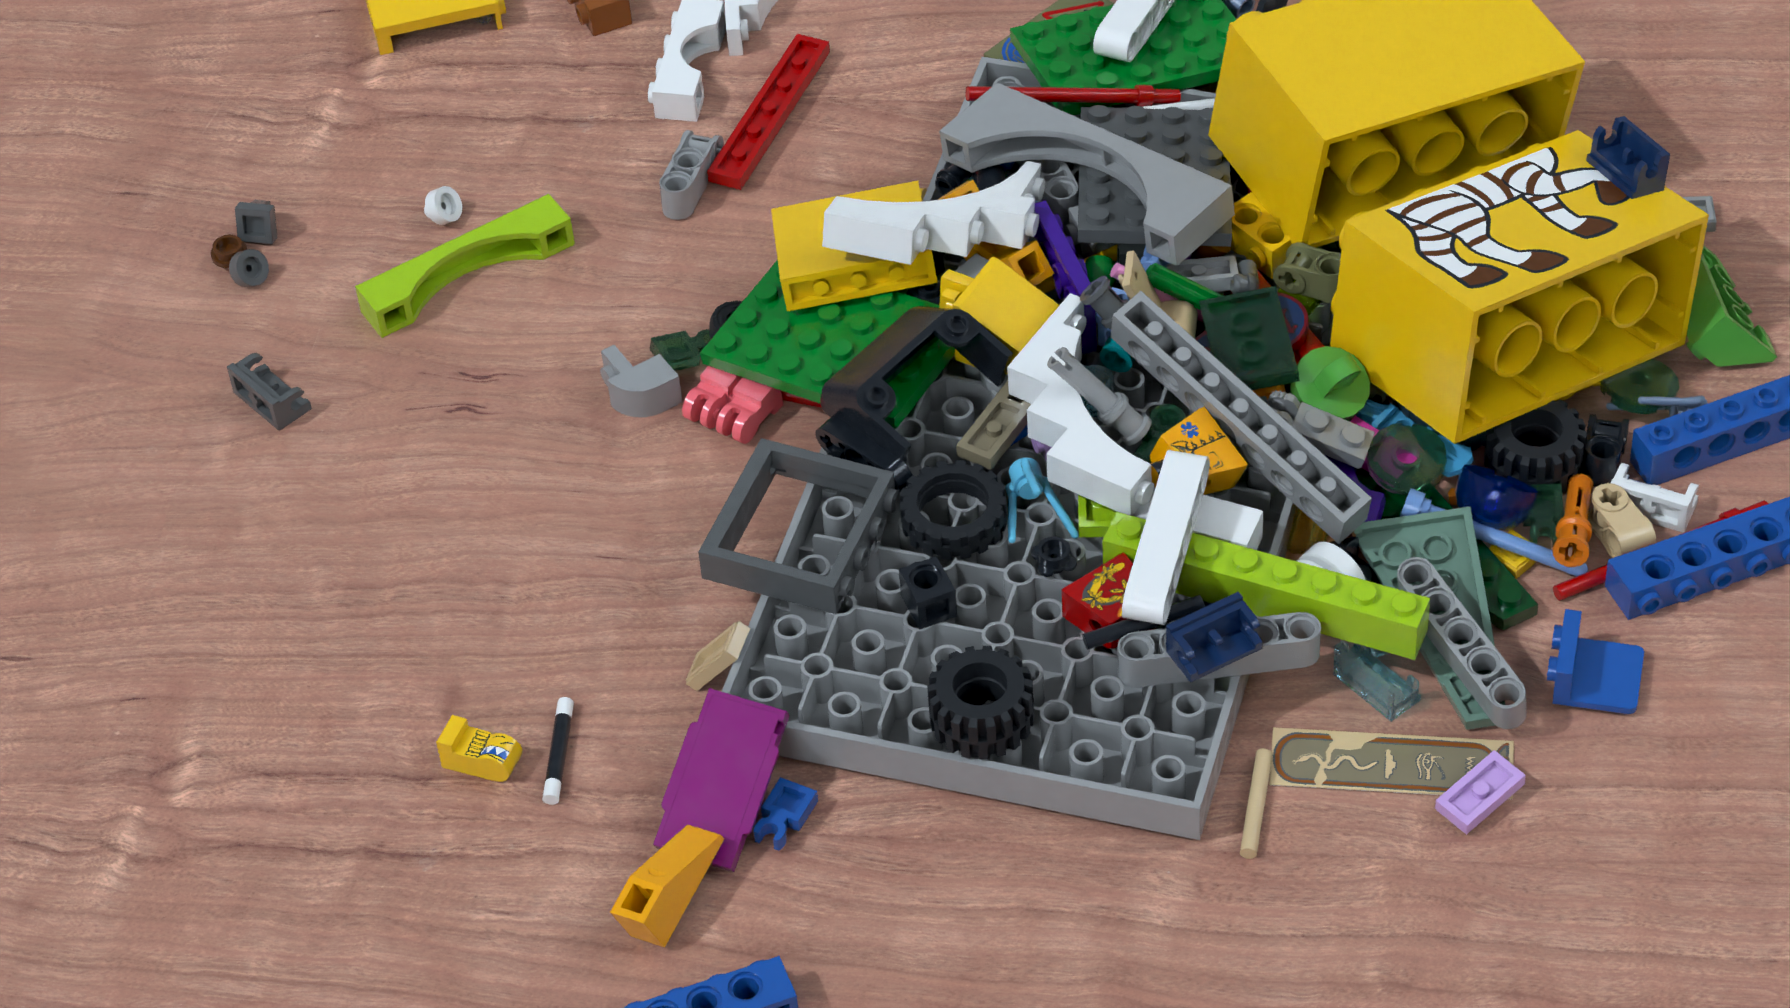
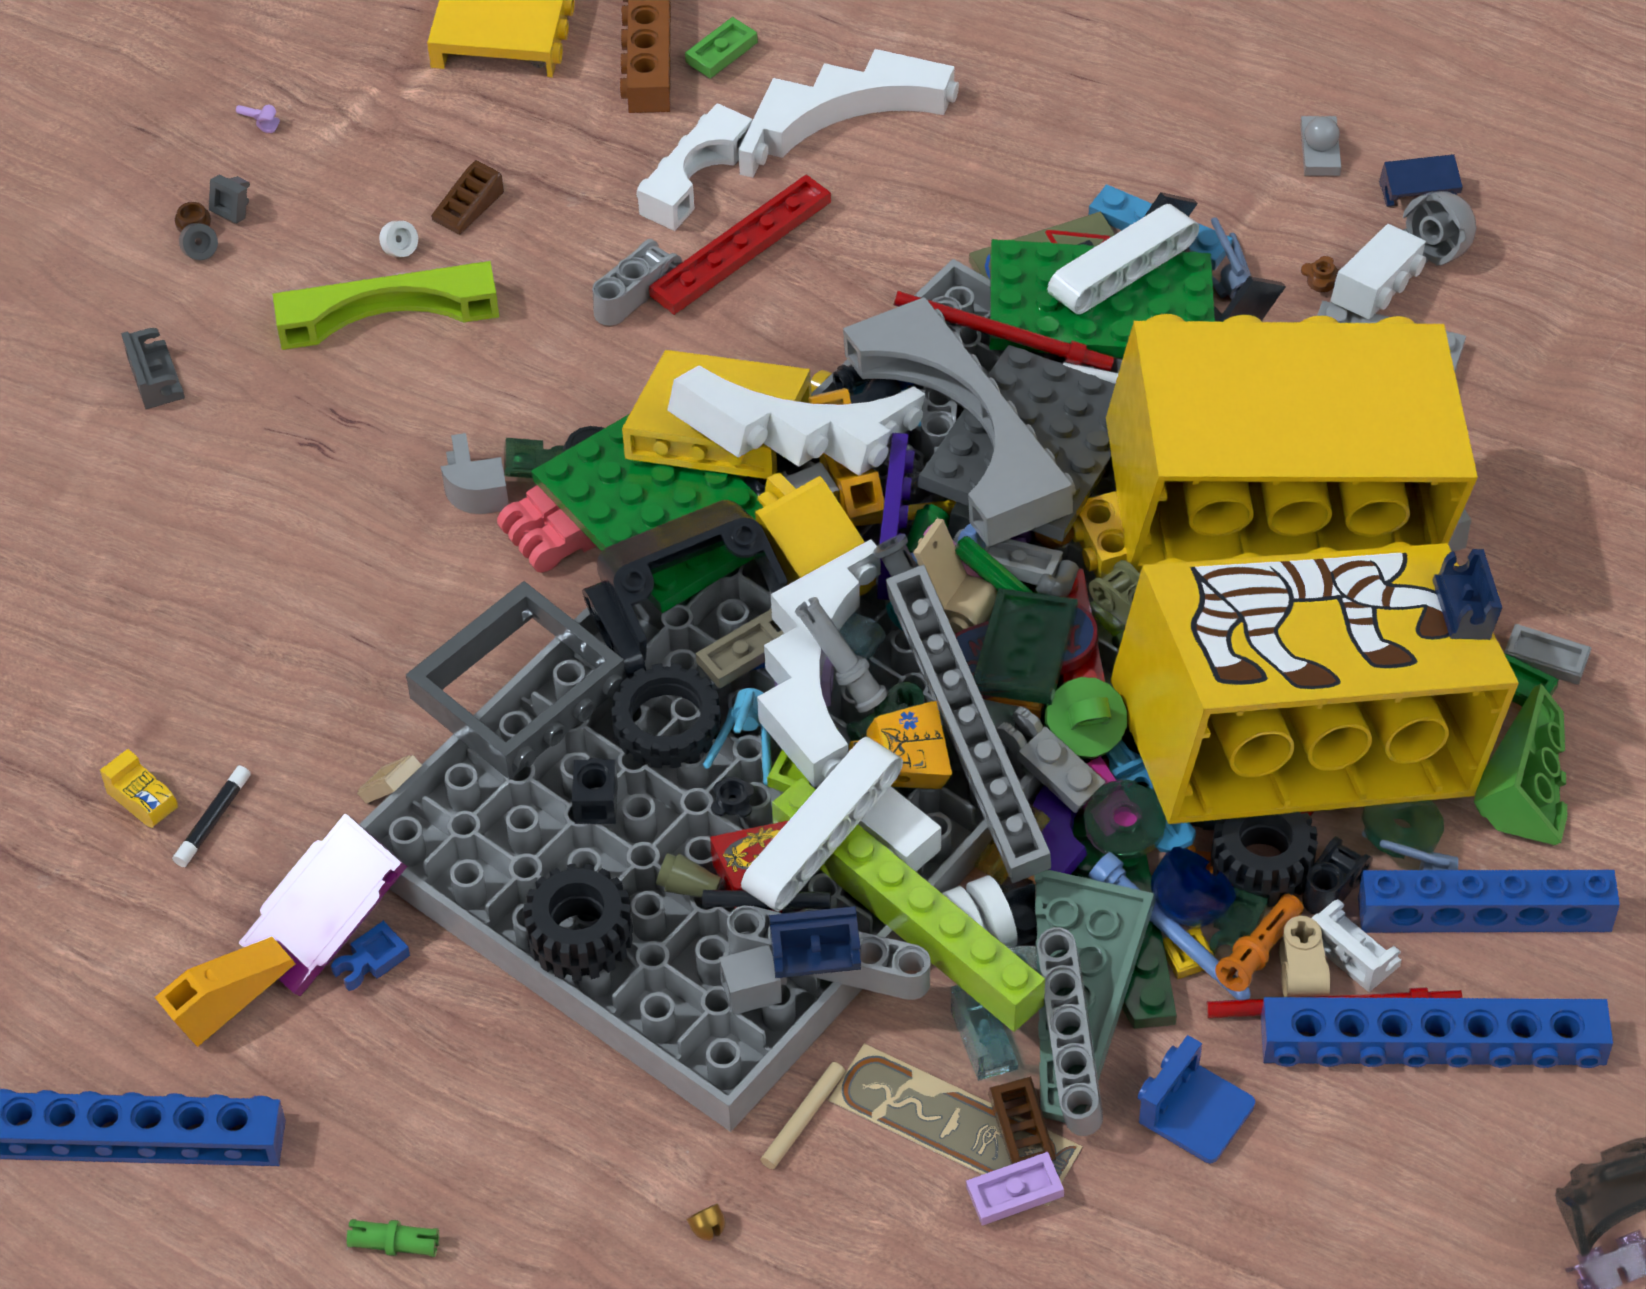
camera: 20 degrees right, 5 degrees up
none -> lavender hand [236,105,280,133]
none -> reddish brown slope [431,160,504,235]
none -> olive cone [656,853,722,897]
none -> pearl gold hinge [686,1203,725,1241]
none -> light grey brick [719,945,787,1015]
none -> reddish brown slope [988,1076,1056,1165]

